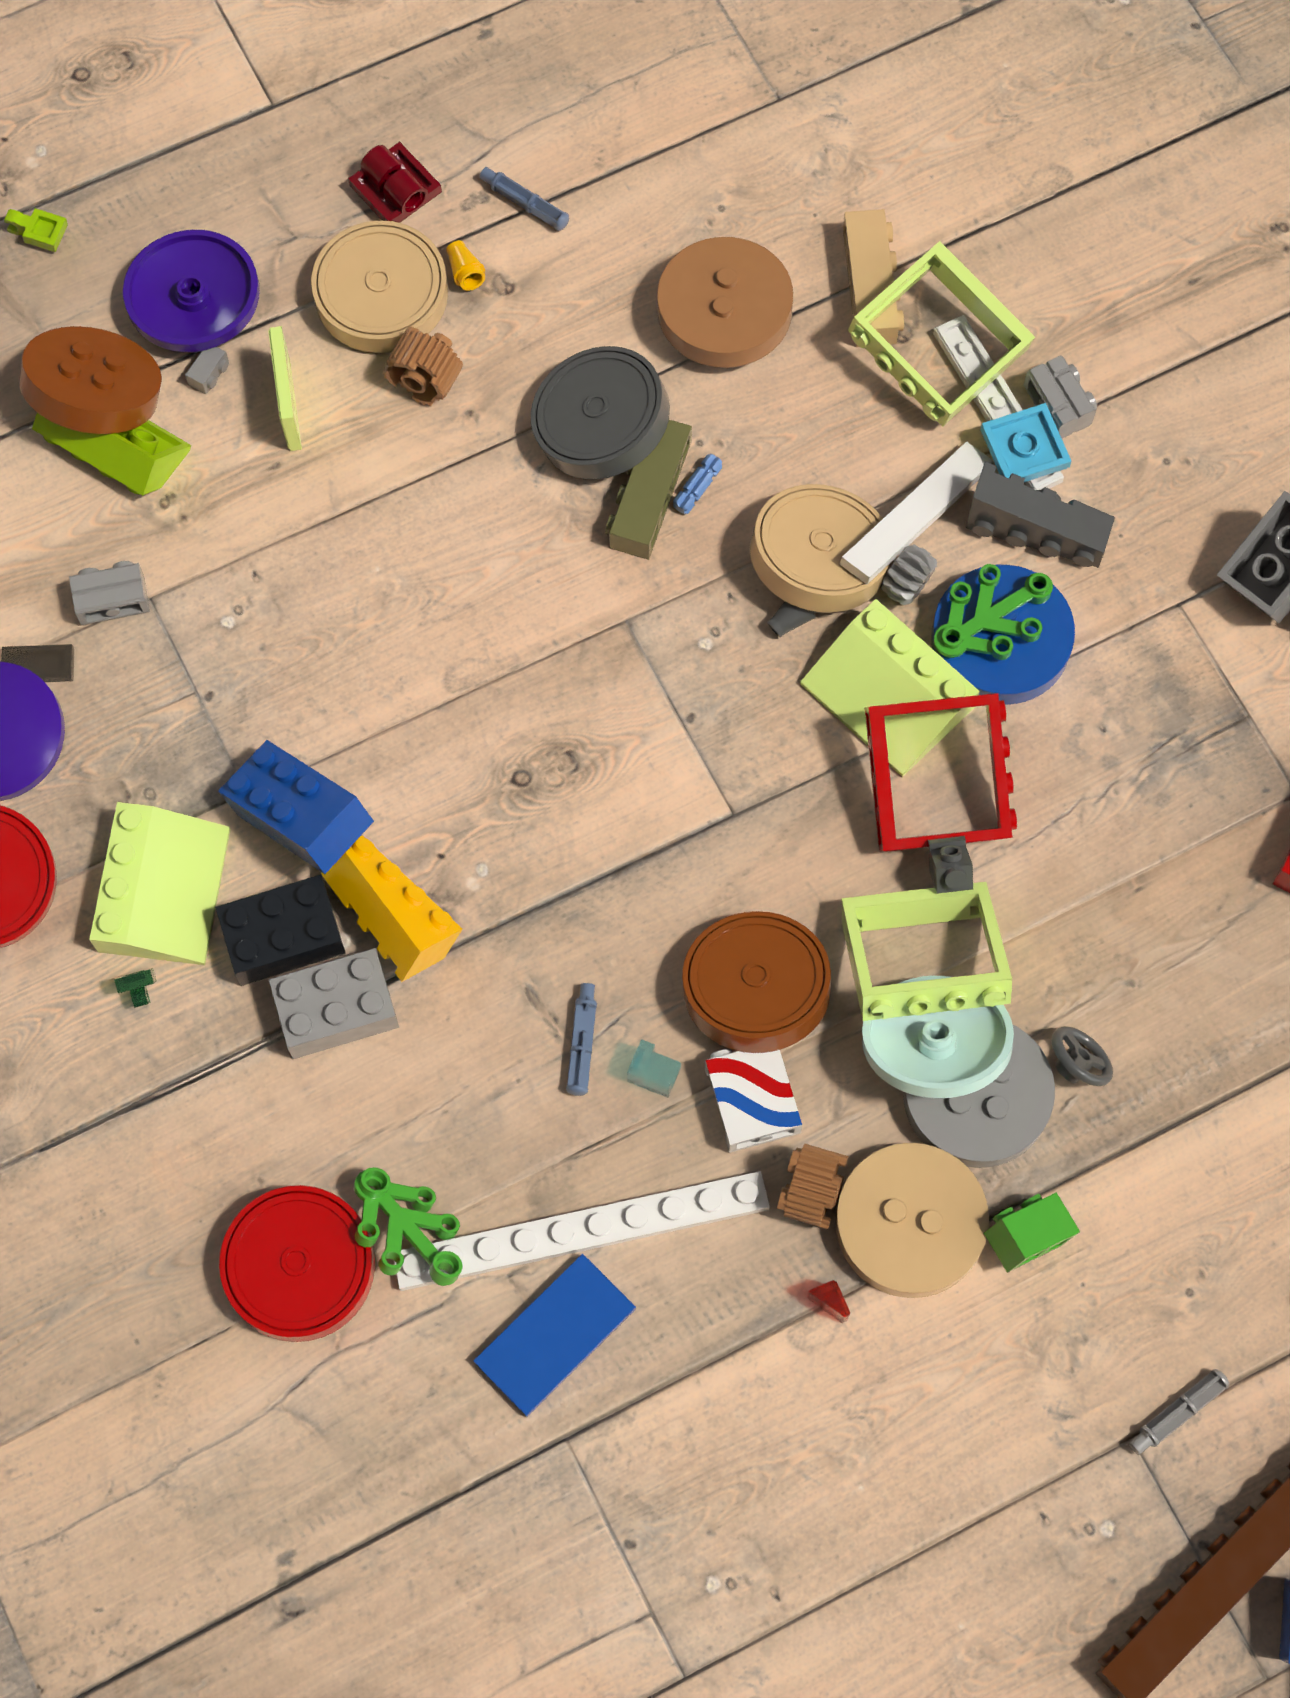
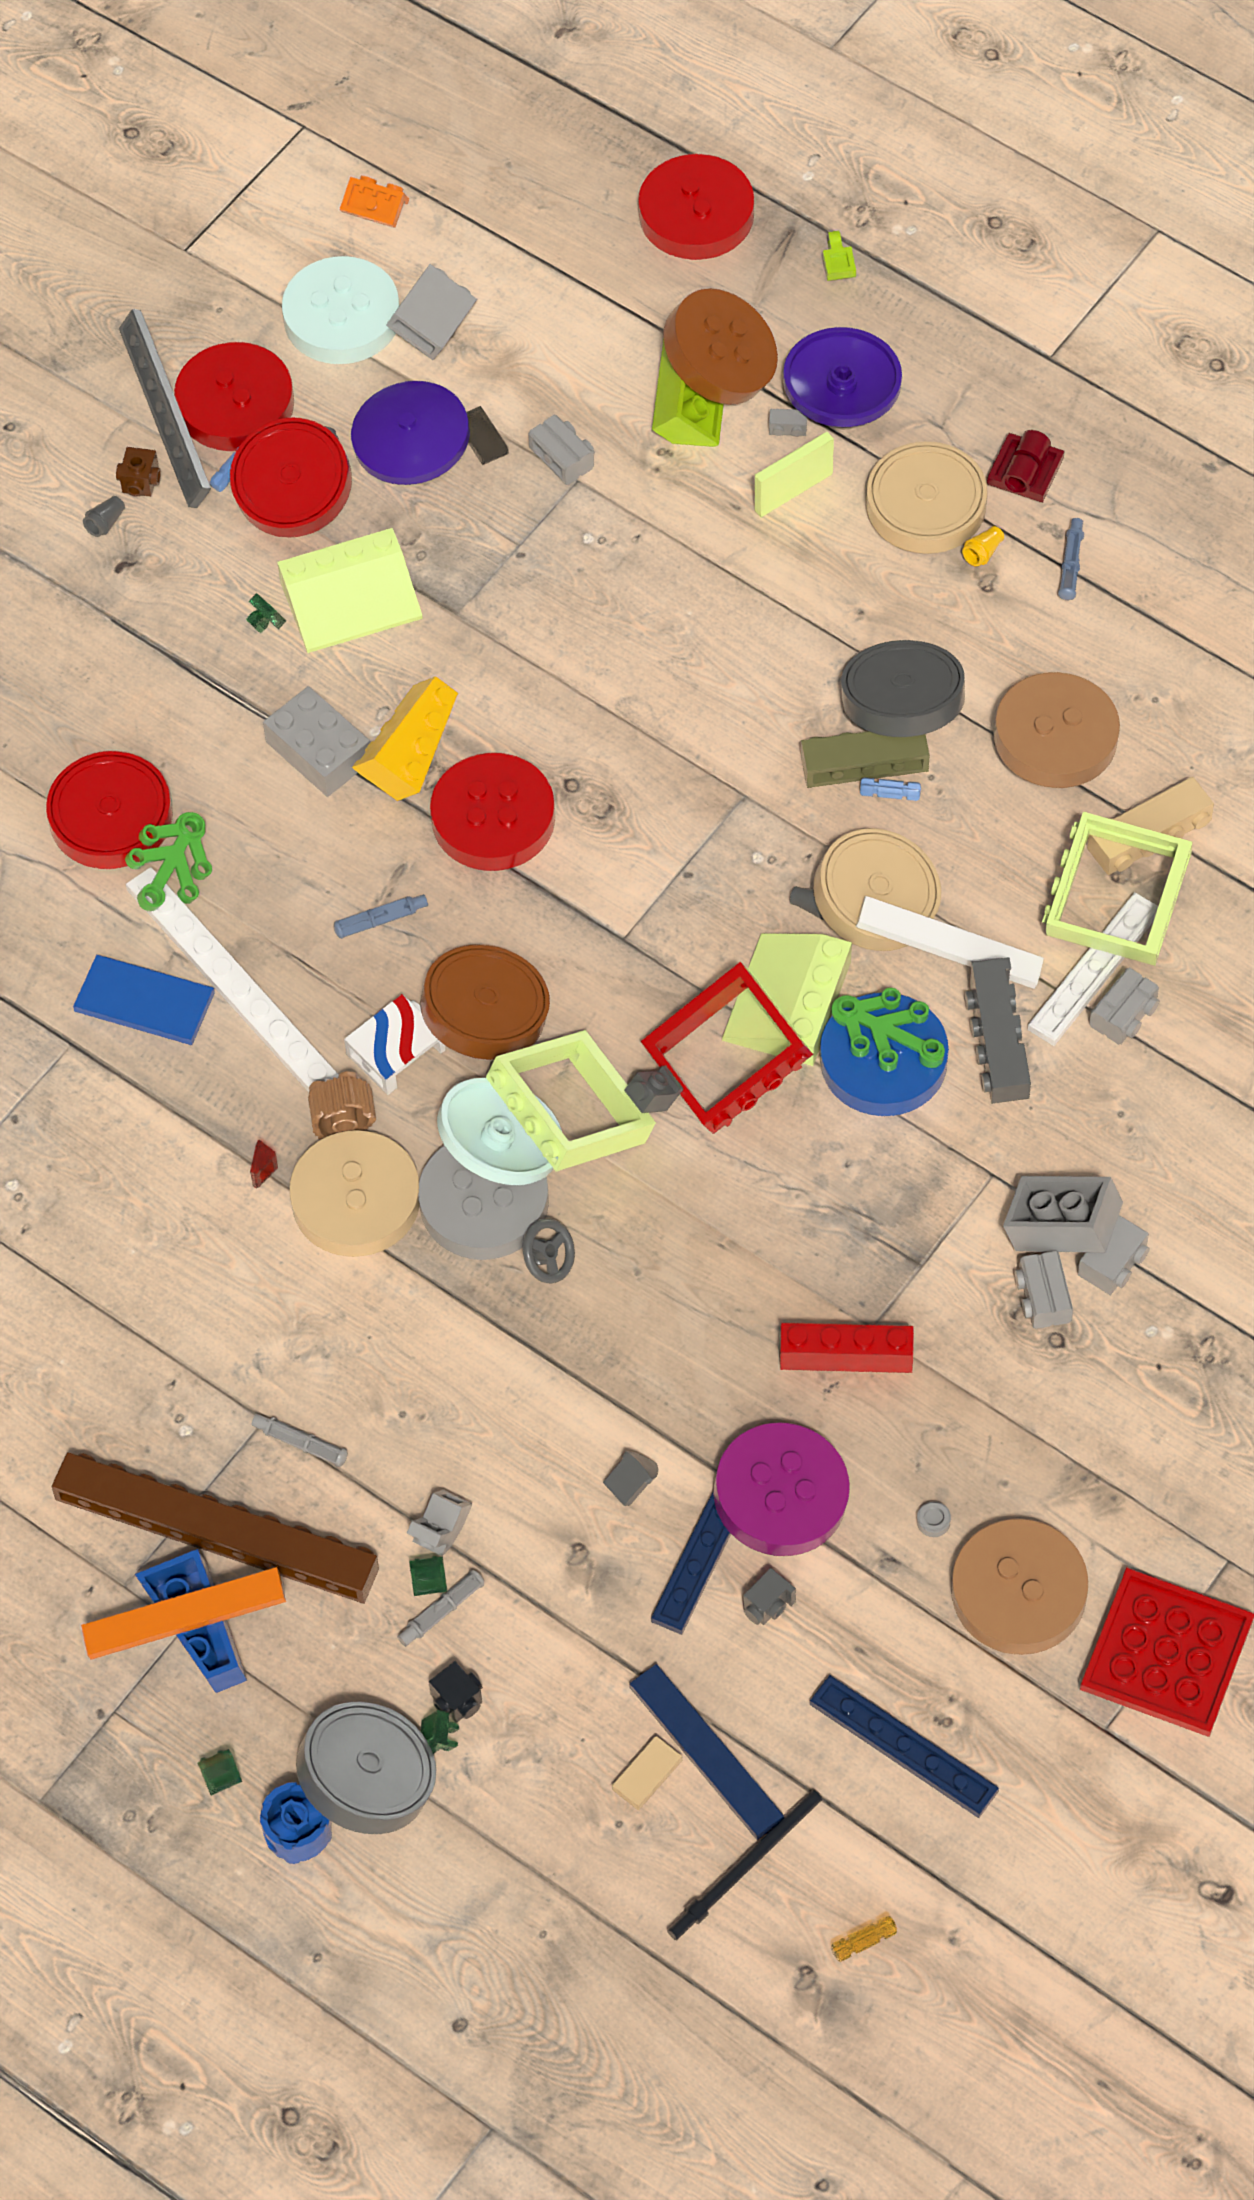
camera: 65 degrees right, 10 degrees down
black brick [215,874,346,986] -> none
blue brick [218,740,374,874] -> none
medium nougat brick [383,326,463,406] -> none
clear light blue panel [627,1039,681,1098] -> none
light grey gear [881,544,937,605] -> none
medium azure plate [980,403,1072,482] -> none
bright green brick [984,1192,1080,1273] -> none
none -> red brick [430,753,555,871]

